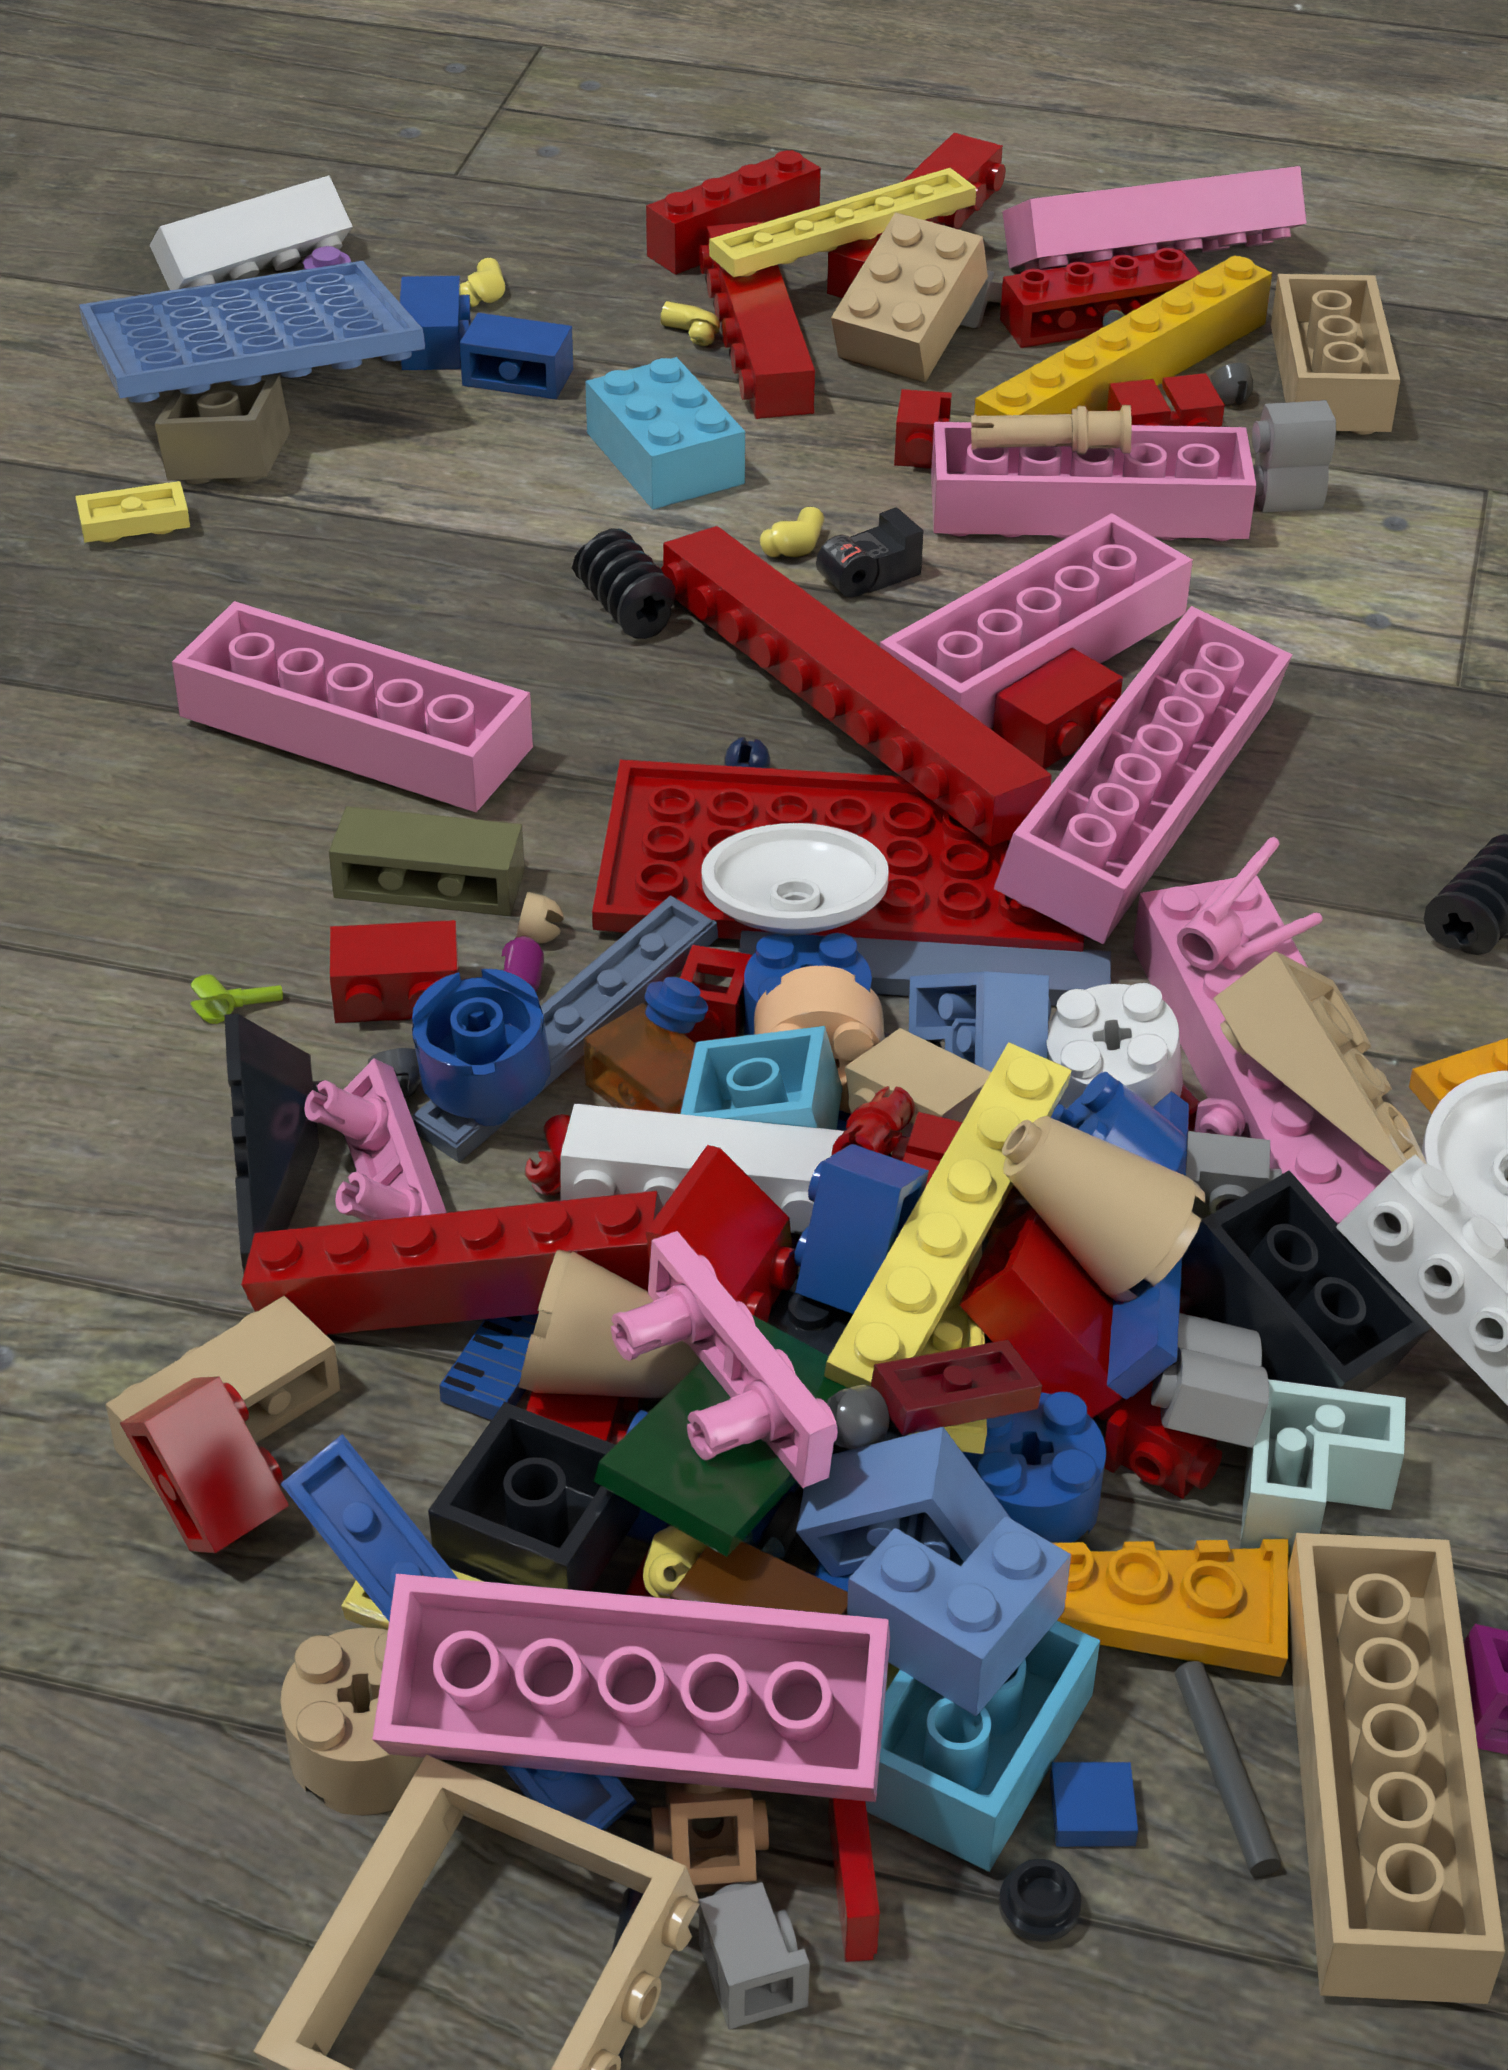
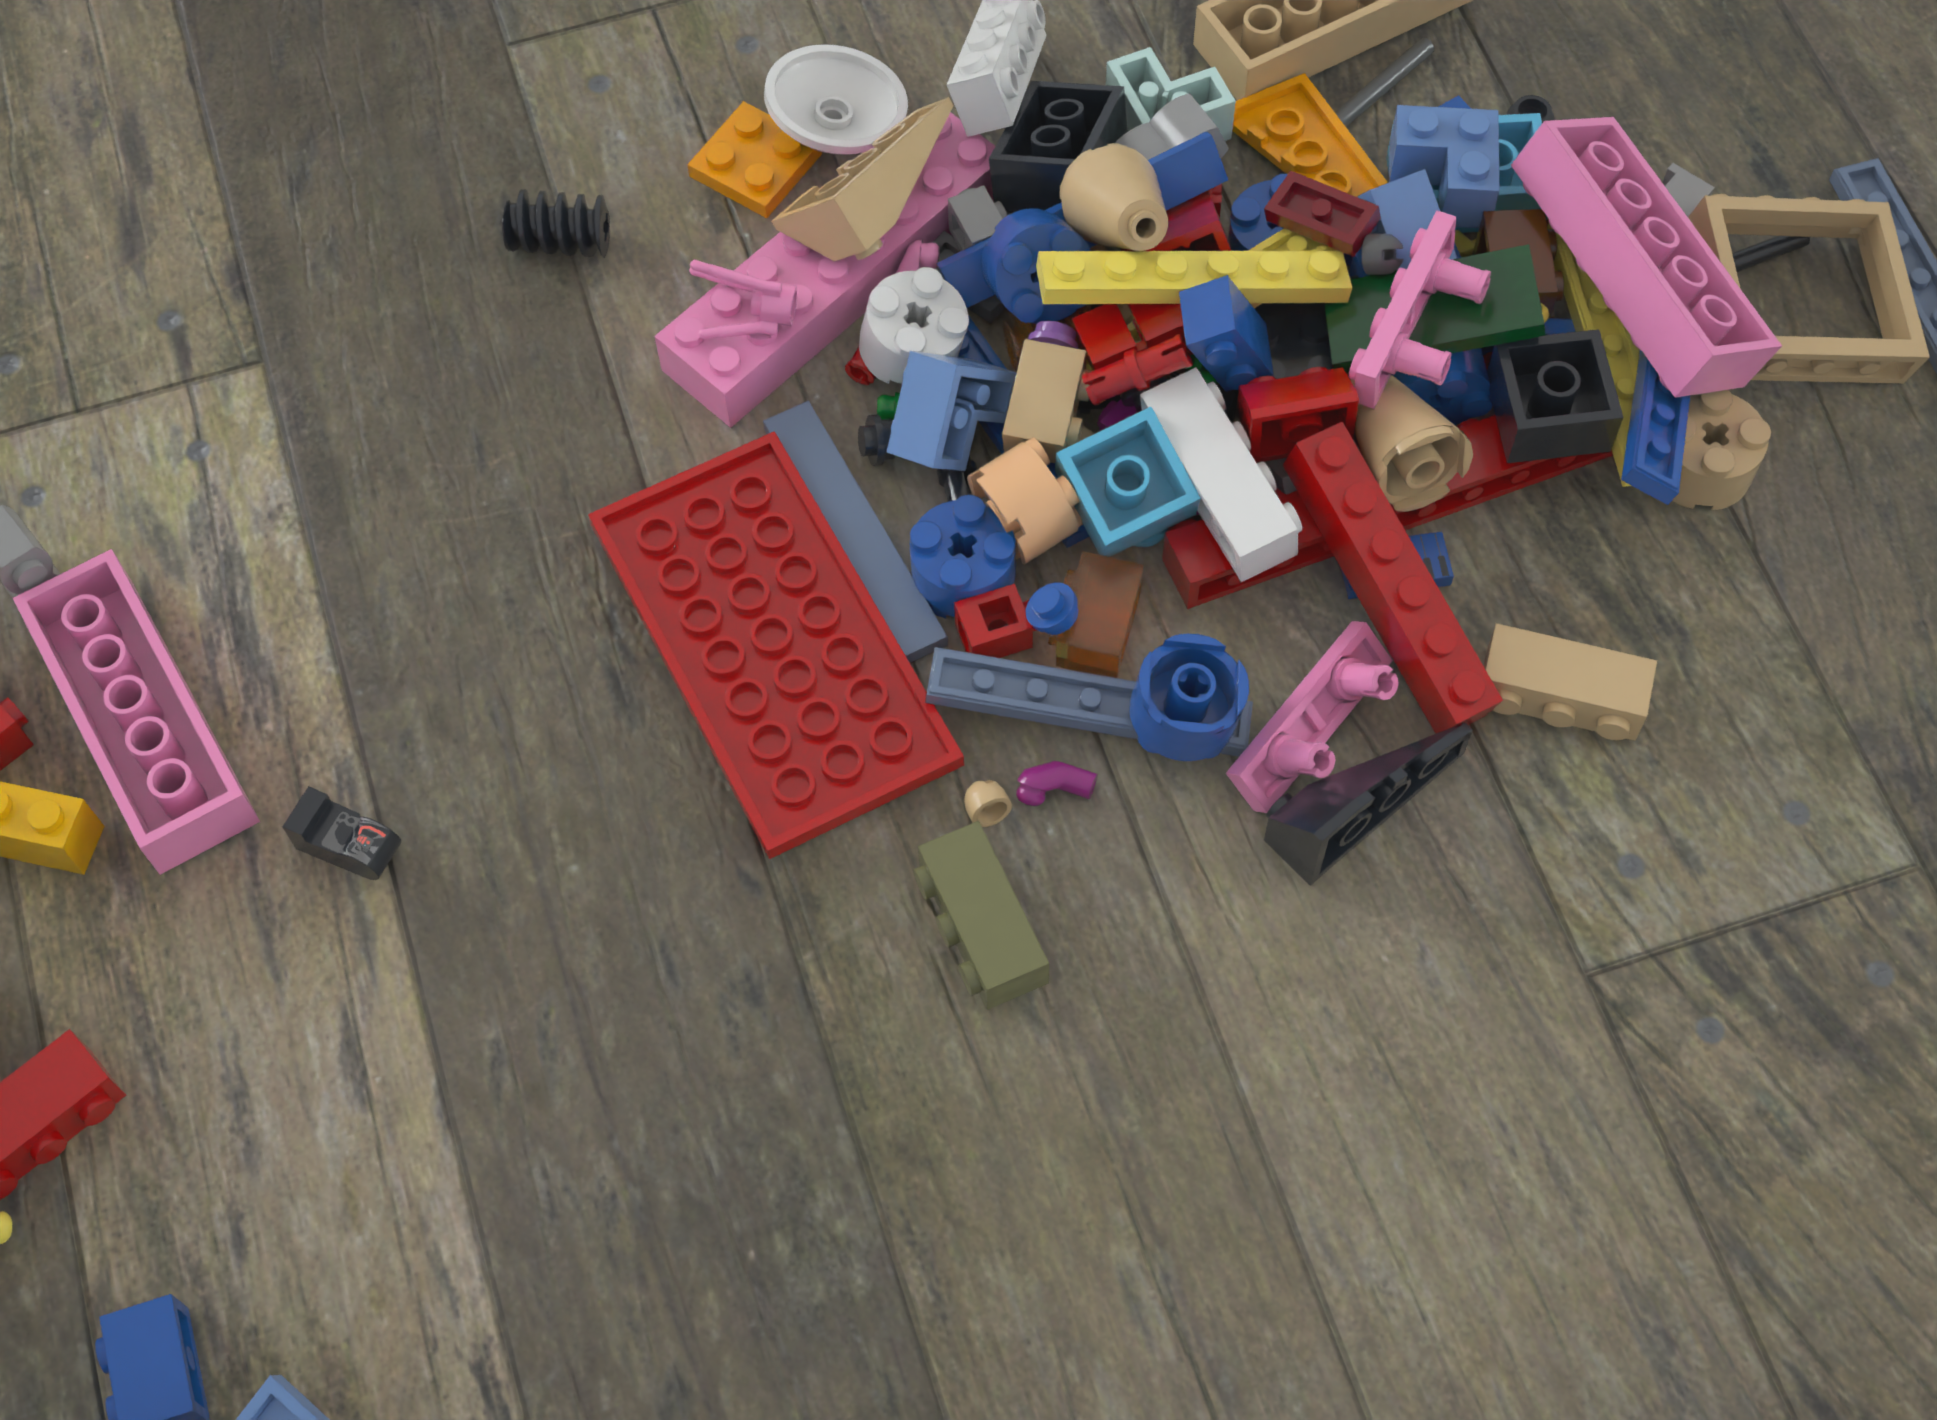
camera: 120 degrees left, 20 degrees up
red brick [120,1376,289,1553] -> none
bright pink brick [172,601,533,812] -> none
lime hand [190,974,283,1024] -> none
red brick [330,920,459,1023] -> none
dark grey hinge [368,1048,421,1098] -> none
red arm [525,1114,571,1195] -> none
black piece [572,528,676,639] -> none
medium azure brick [585,357,745,510] -> none
red brick [661,526,1052,847] -> none
white dish [702,823,888,935] -> none
dark blue hinge [724,737,770,768] -> none
light yellow arm [760,507,824,557] -> none
bright pink brick [880,513,1193,729] -> none
red brick [894,389,952,468] -> none
tan pin [971,405,1132,454] -> none
red brick [993,647,1123,769] -> none
bright pink brick [994,606,1293,944] -> none

